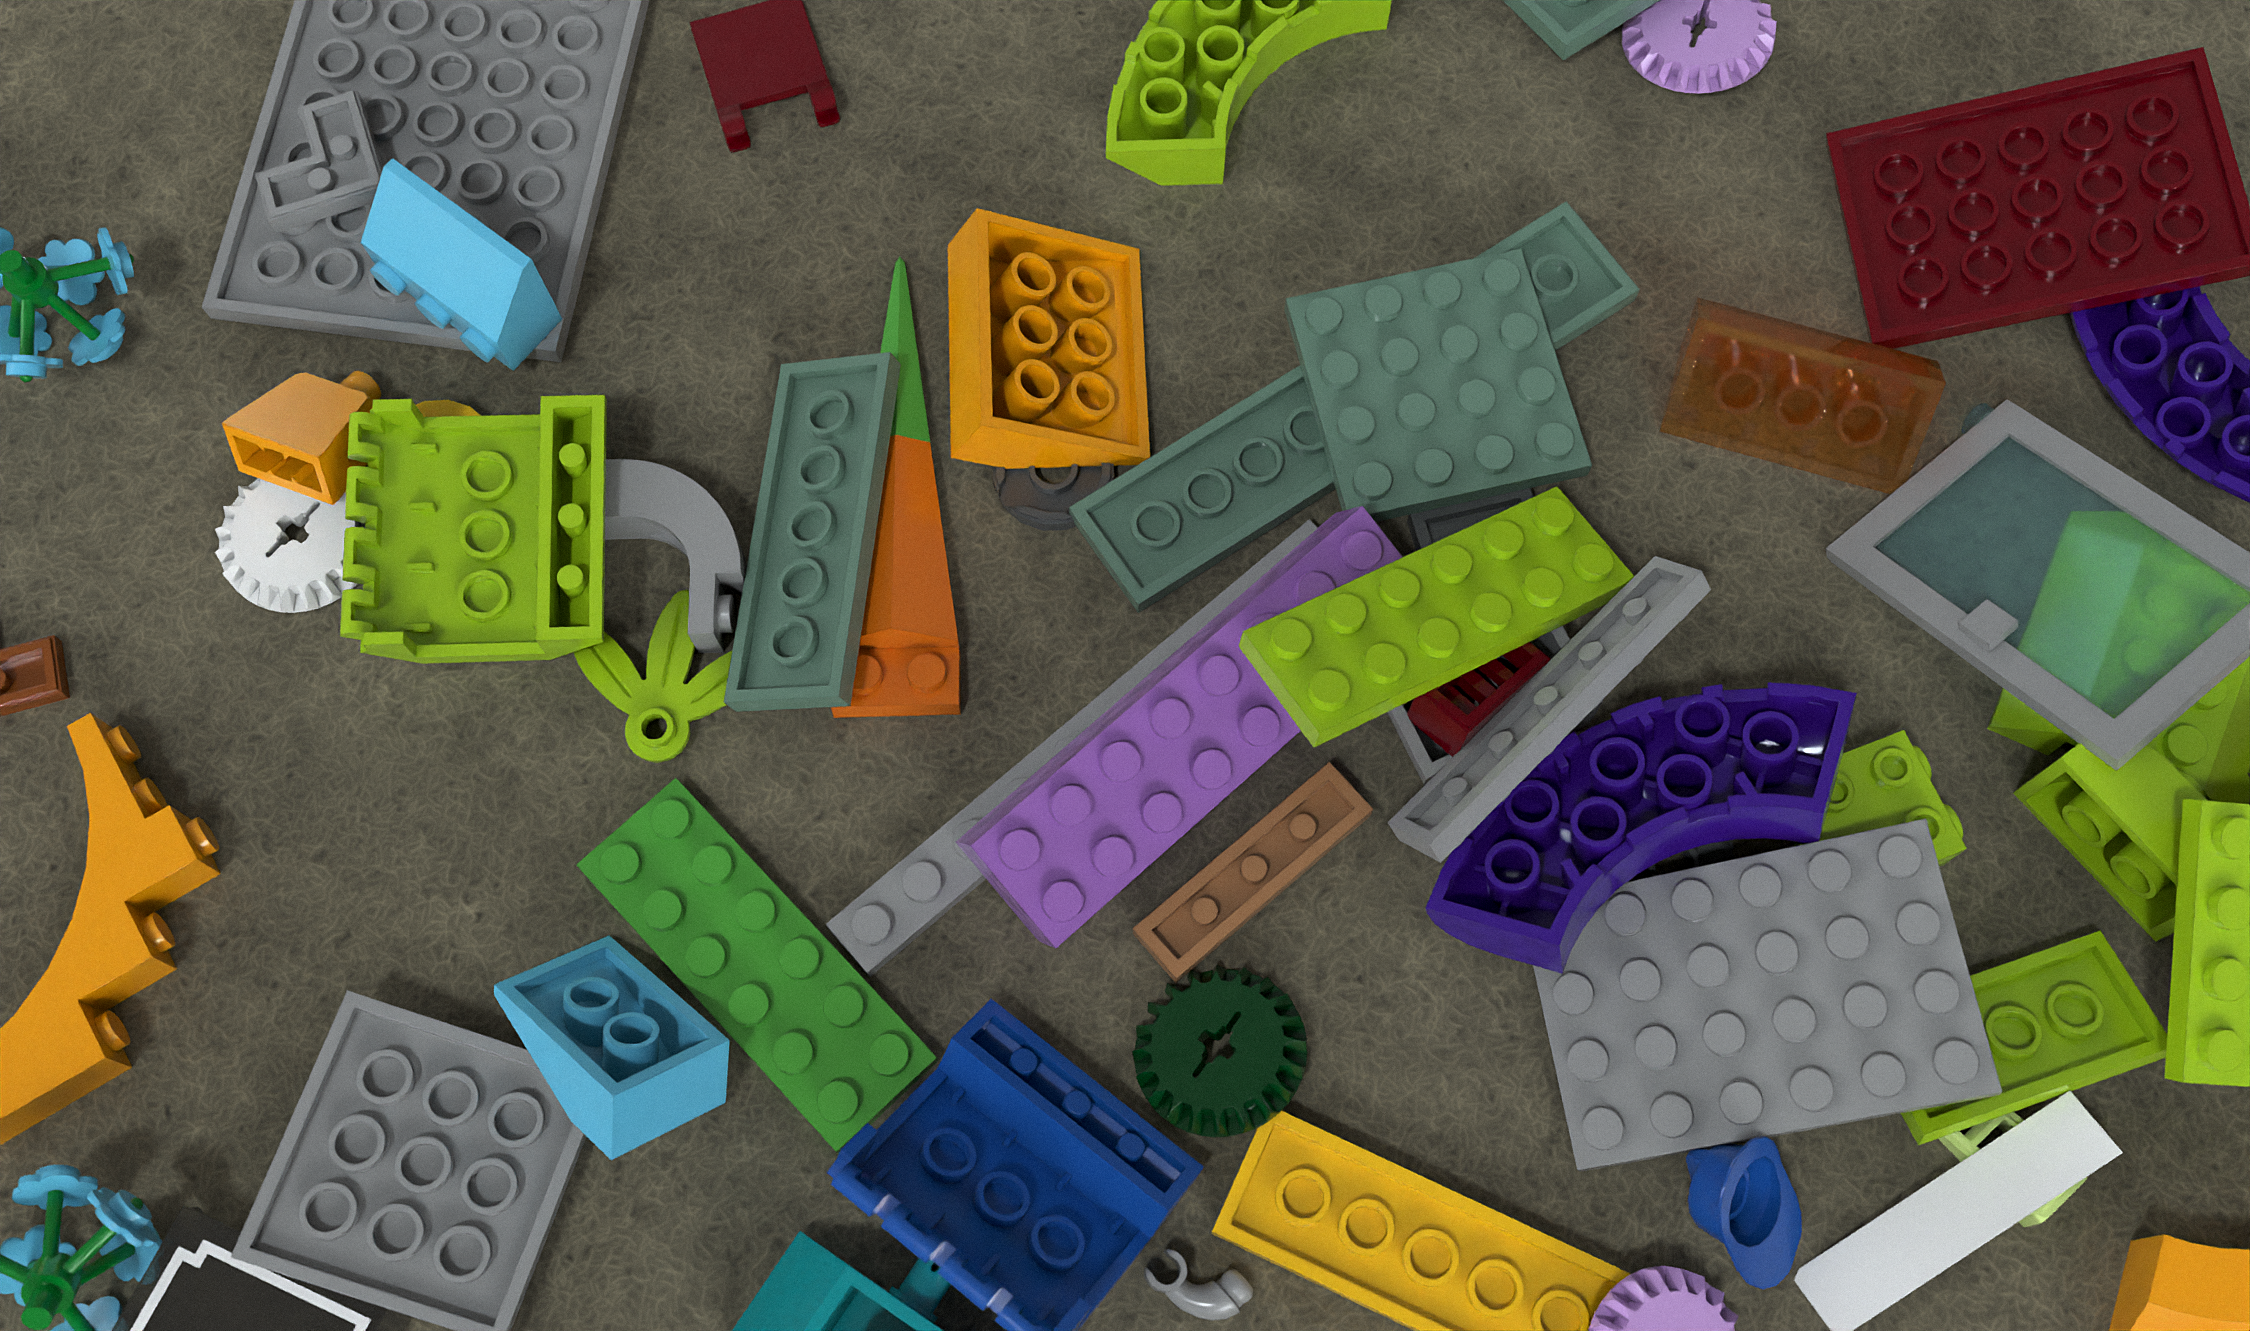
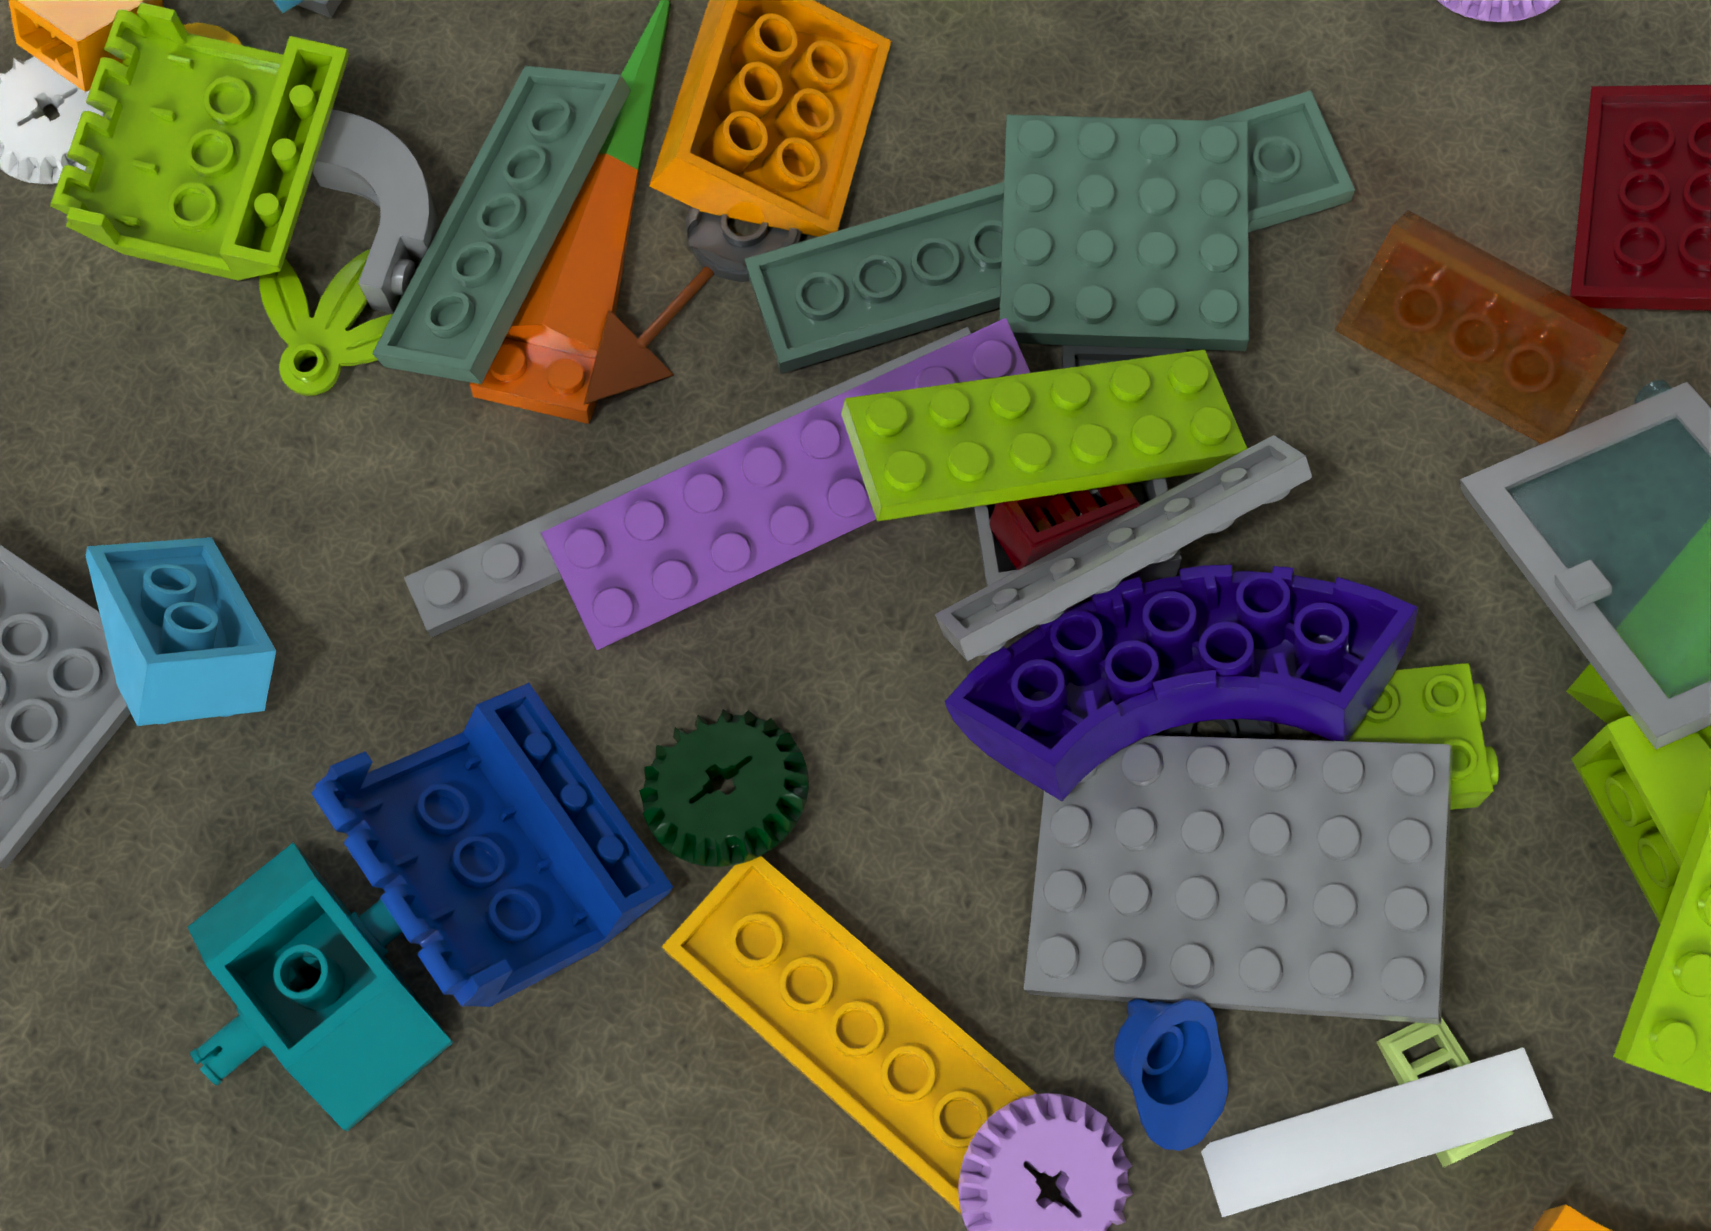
camera: 20 degrees right, 0 degrees up
bright green plate [576,778,939,1154] -> none
medium nougat plate [1133,762,1373,983] -> none
light grey arm [1144,1249,1253,1321] -> none
lime plate [1900,930,2167,1145] -> none
none -> dark orange piece [584,266,714,405]

